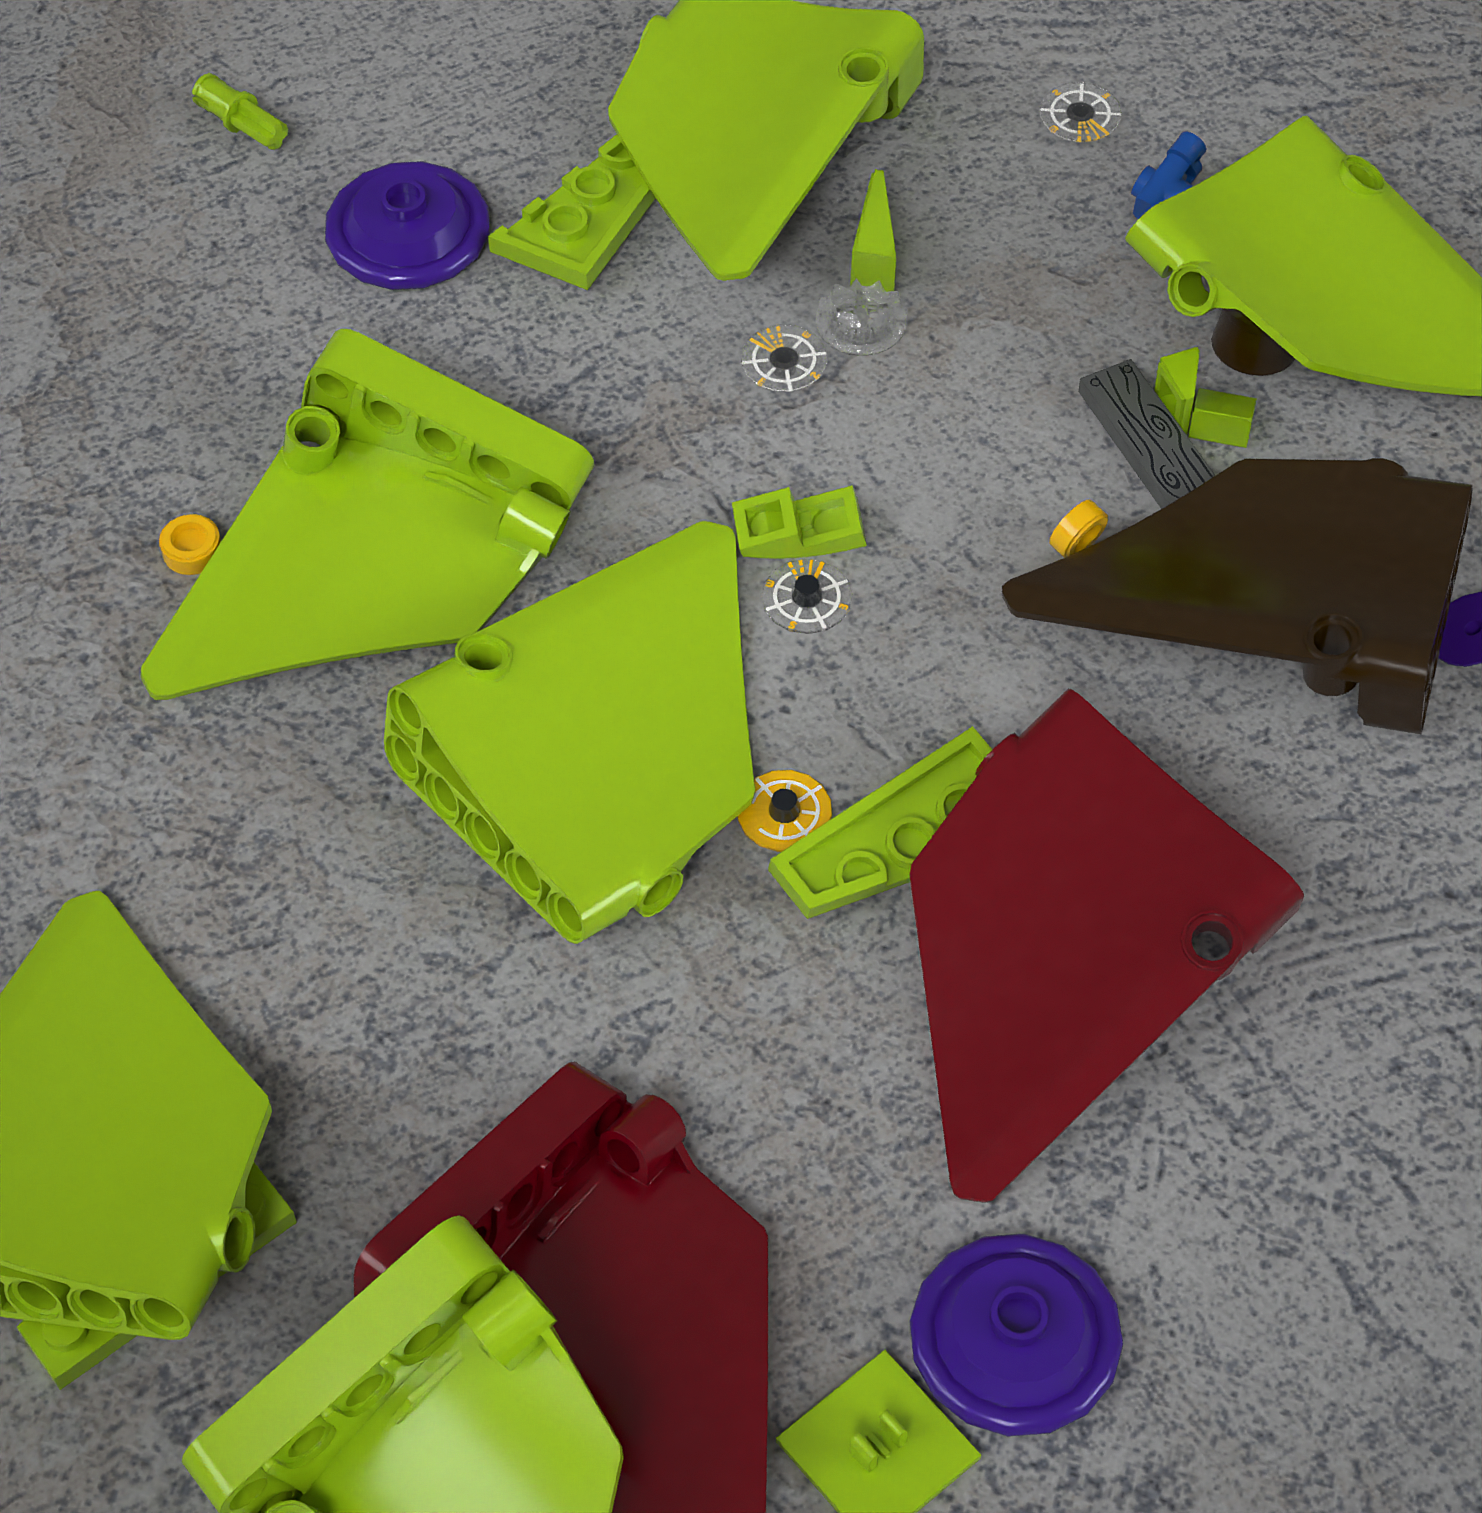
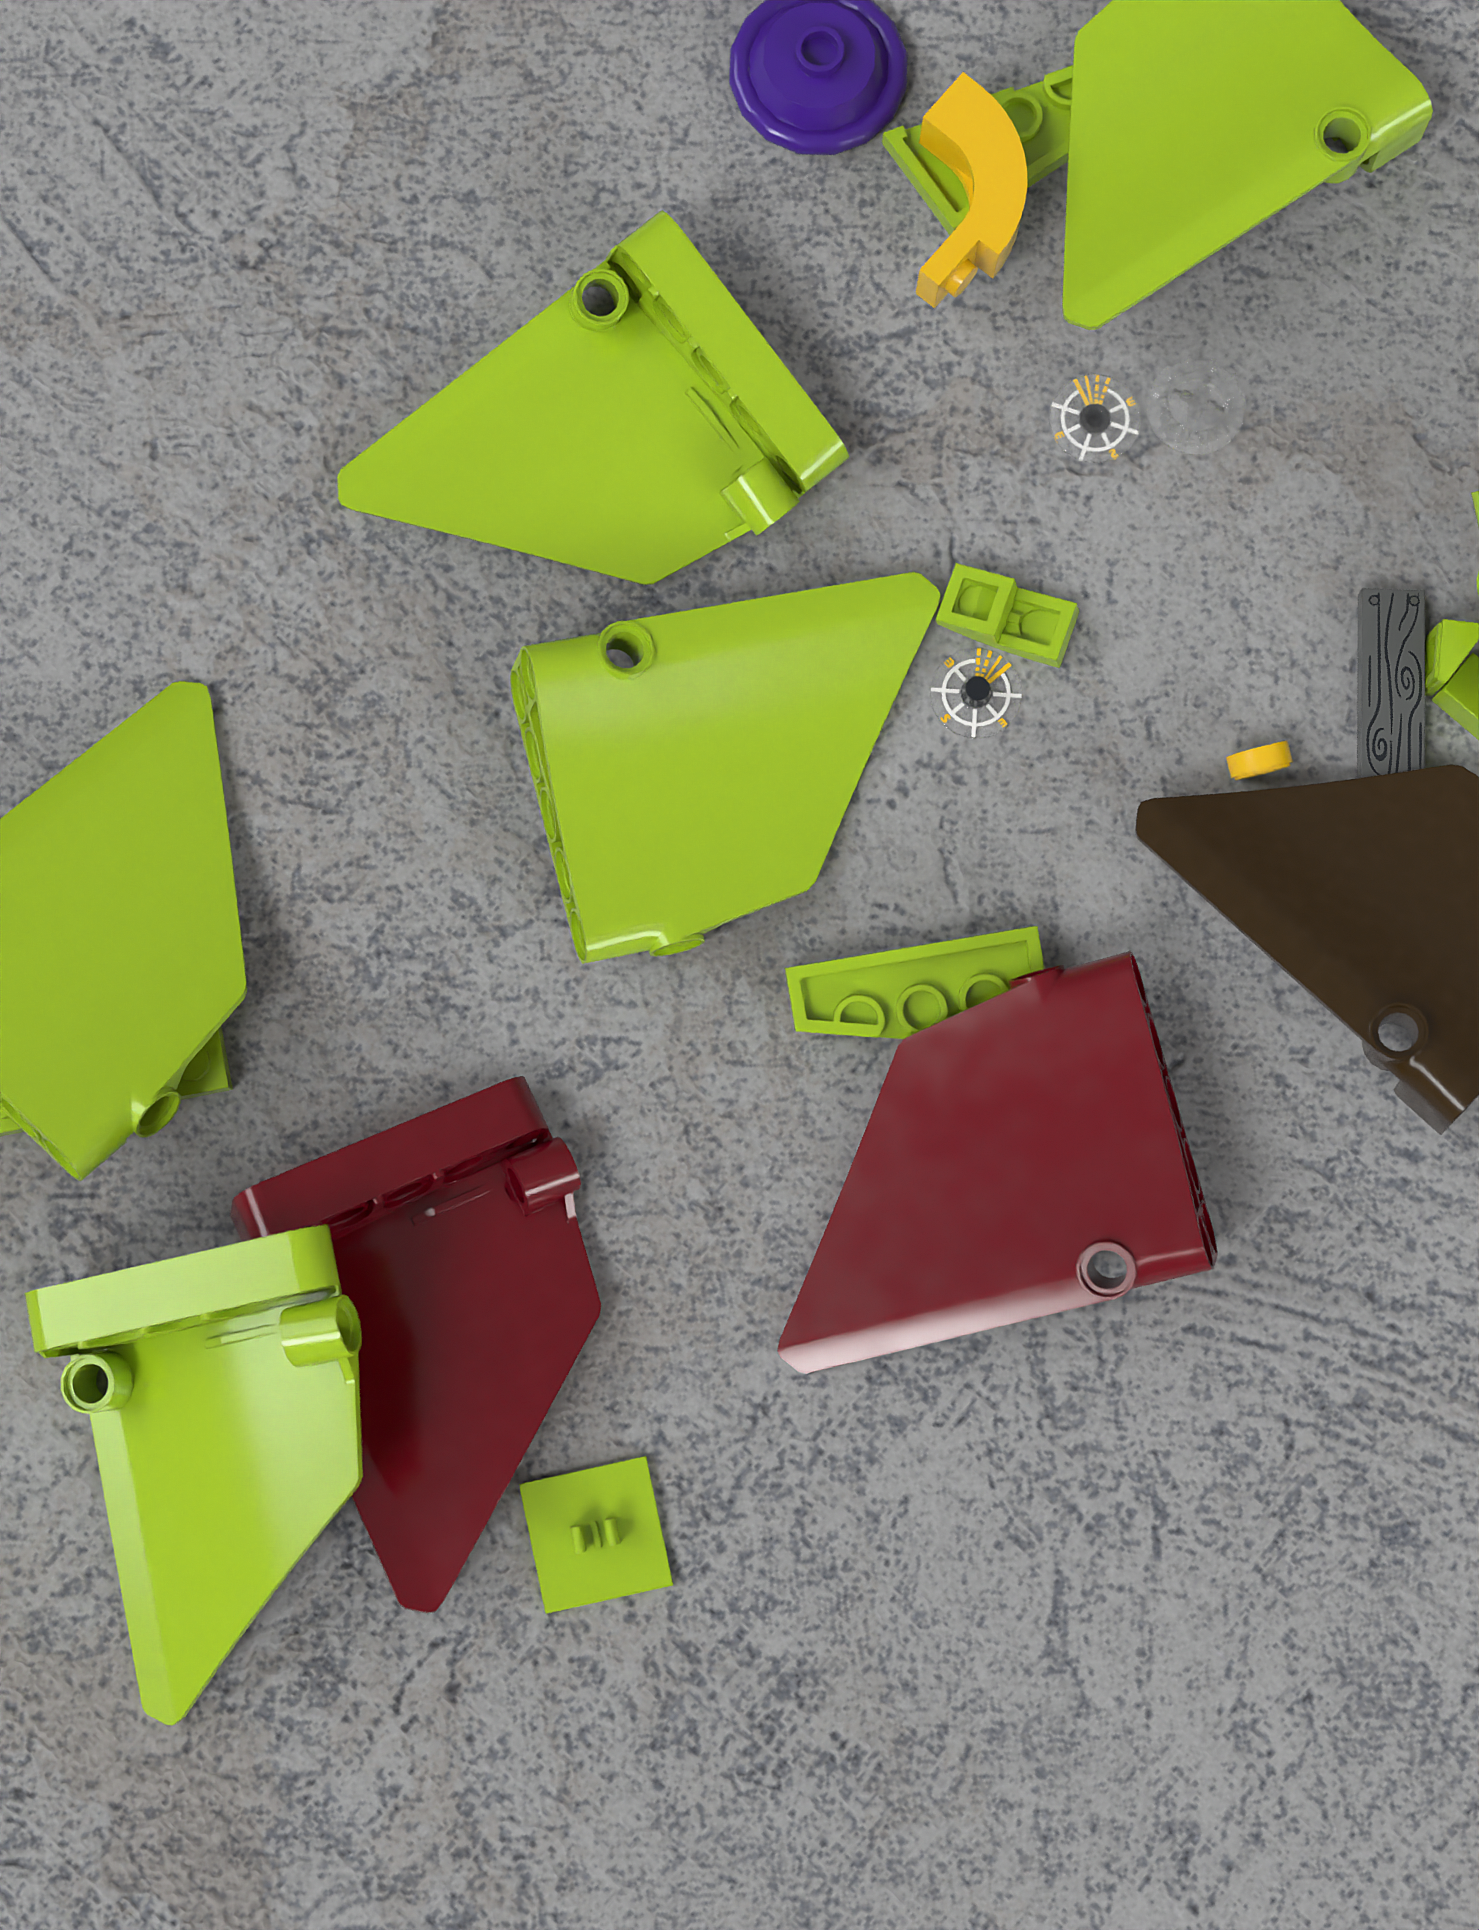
camera: 25 degrees right, 25 degrees up
yellow tile [159,514,221,575] -> none
piece [738,770,832,852] -> none
lime slope [850,169,896,296] -> none
dark purple piece [909,1233,1123,1437] -> none
none -> yellow arch [916,72,1028,309]

